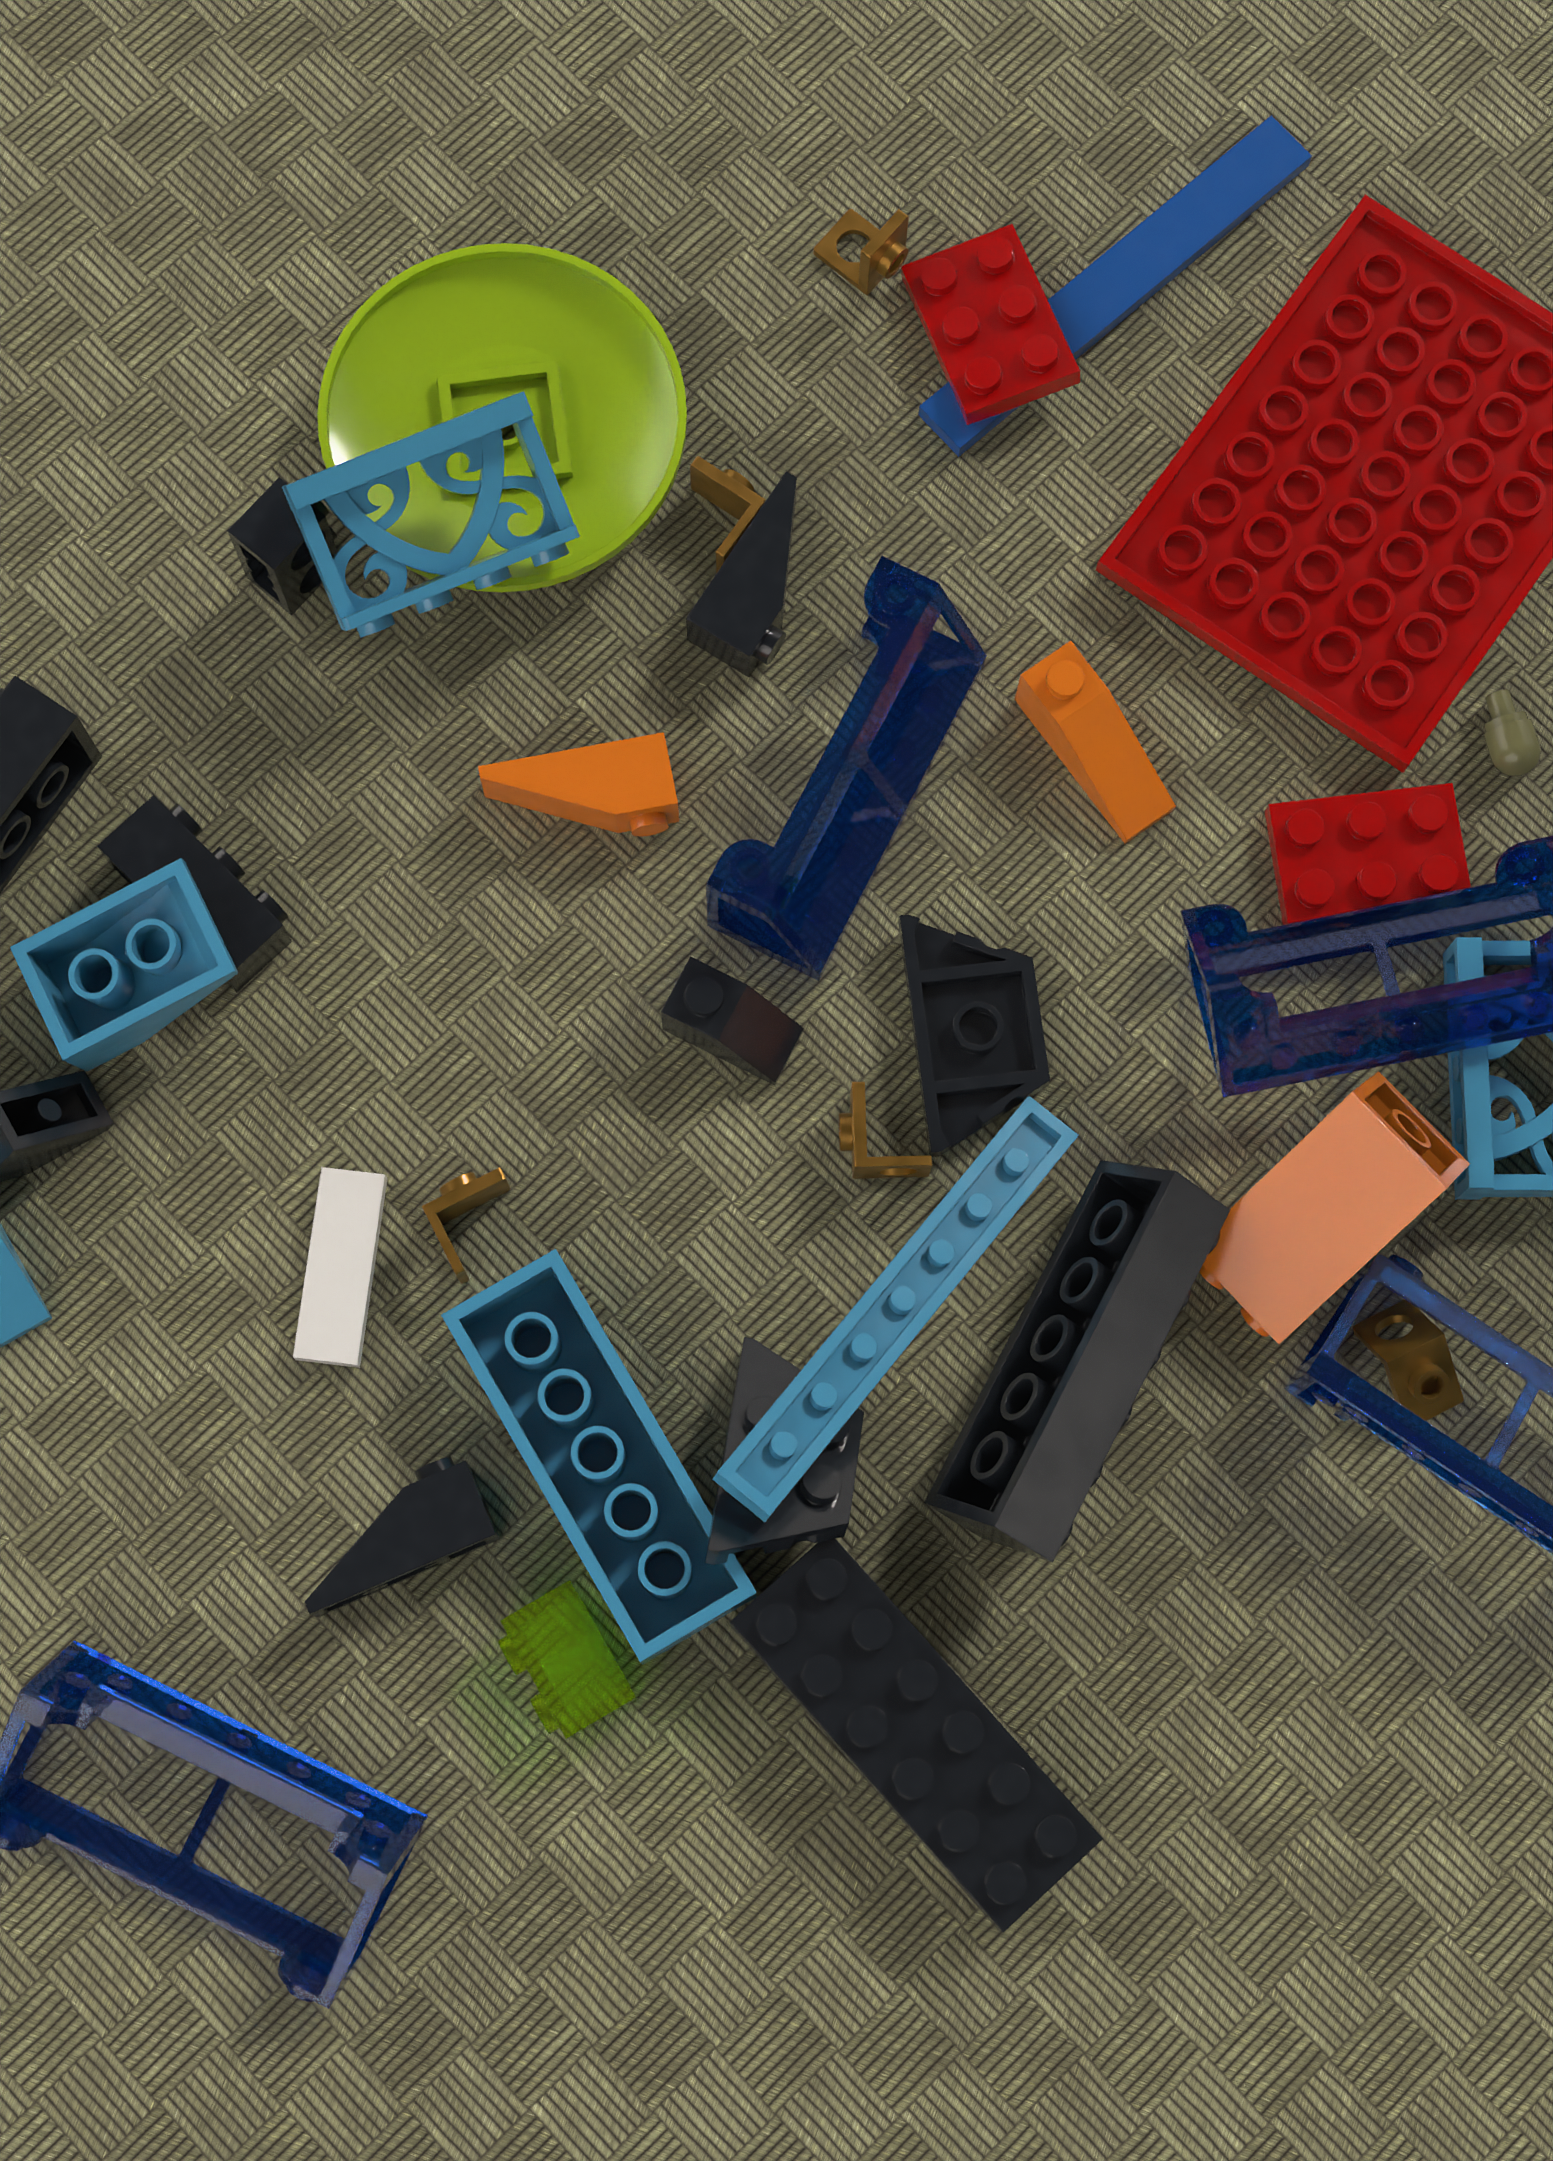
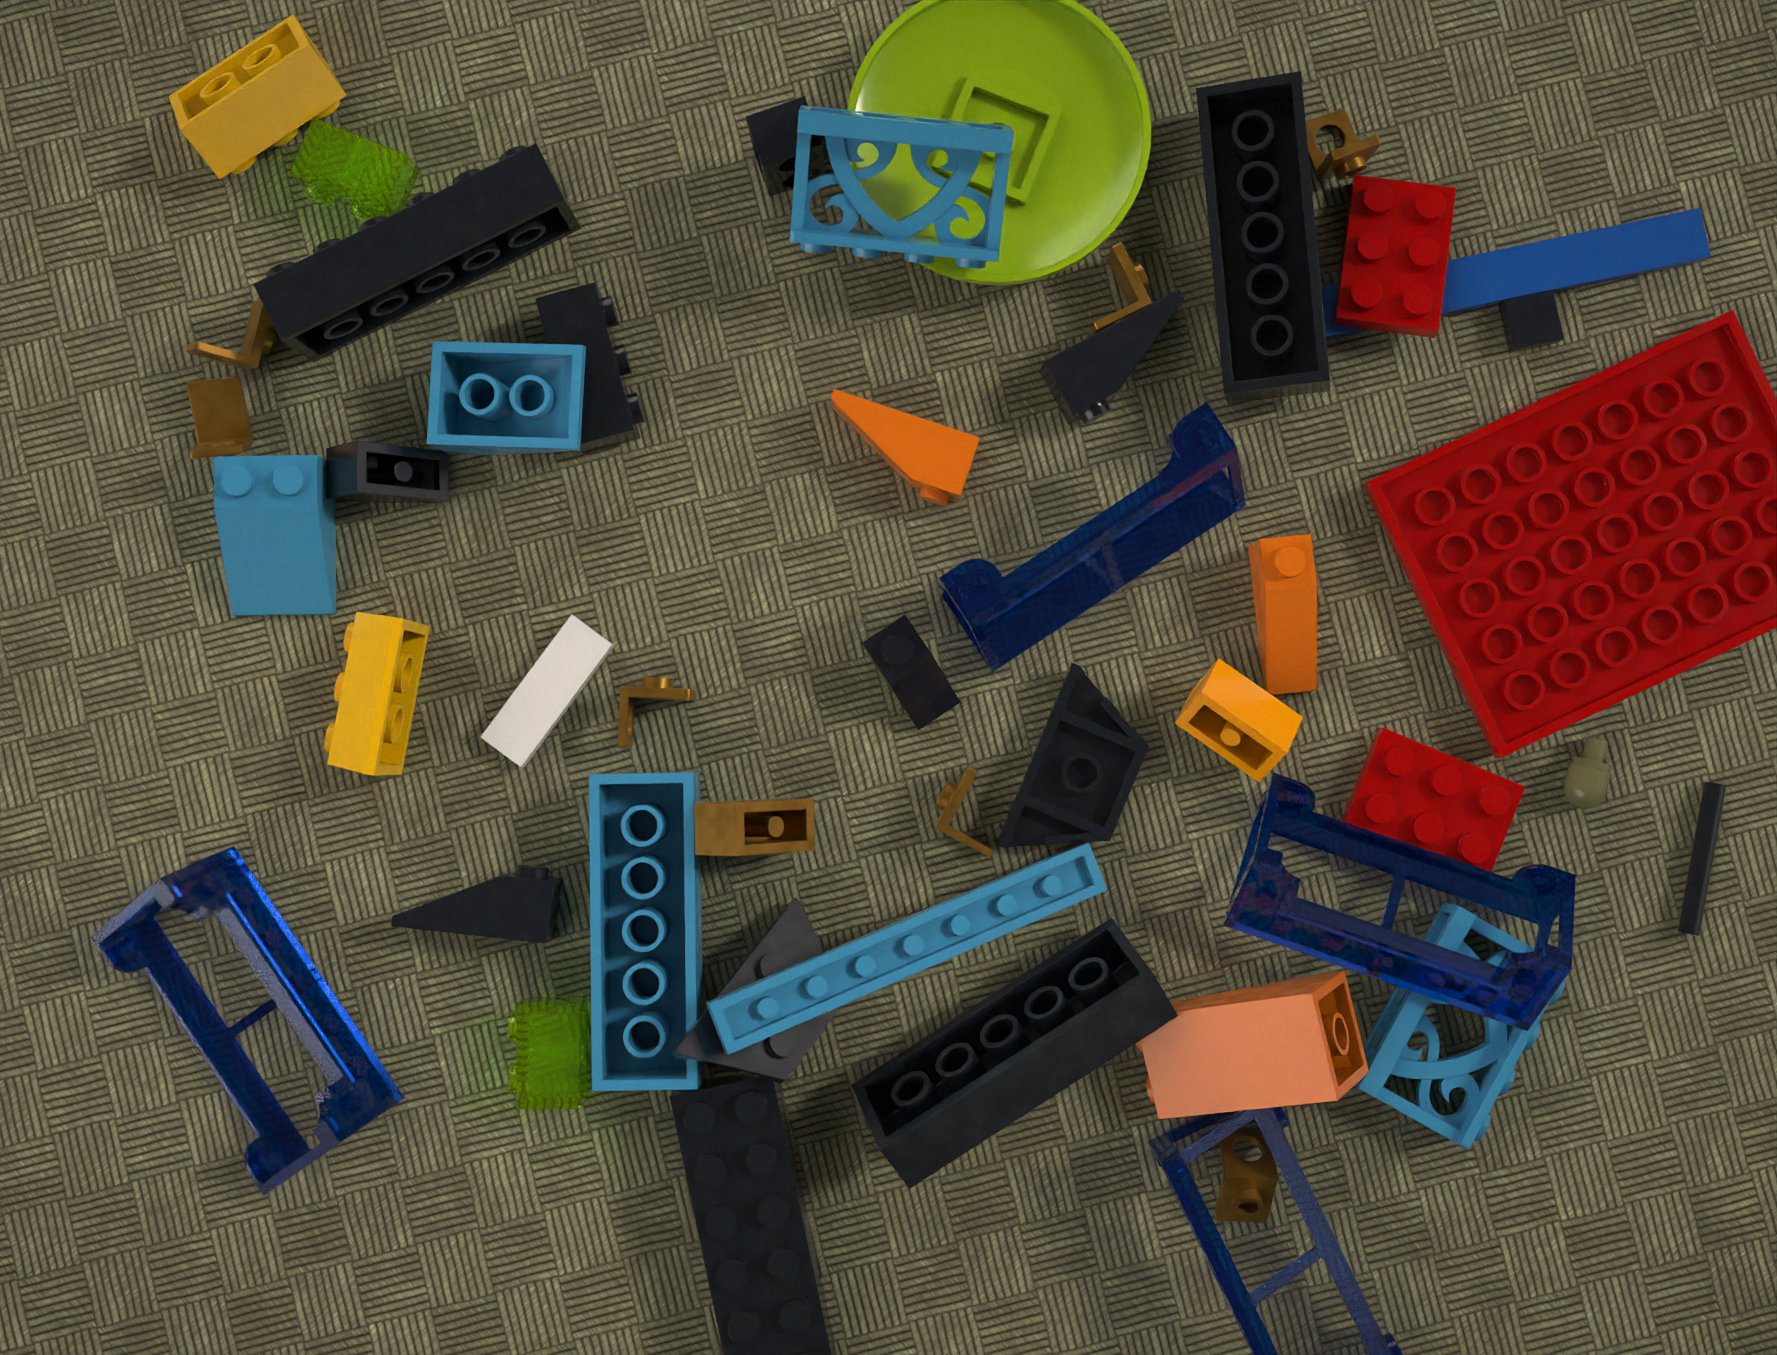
camera: 35 degrees right, 10 degrees up
none -> yellow slope [324,612,430,776]
none -> pearl gold brick [694,799,815,856]
none -> light orange brick [1175,658,1303,782]
none -> black brick [1196,71,1330,404]
none -> black tile [1498,290,1564,353]

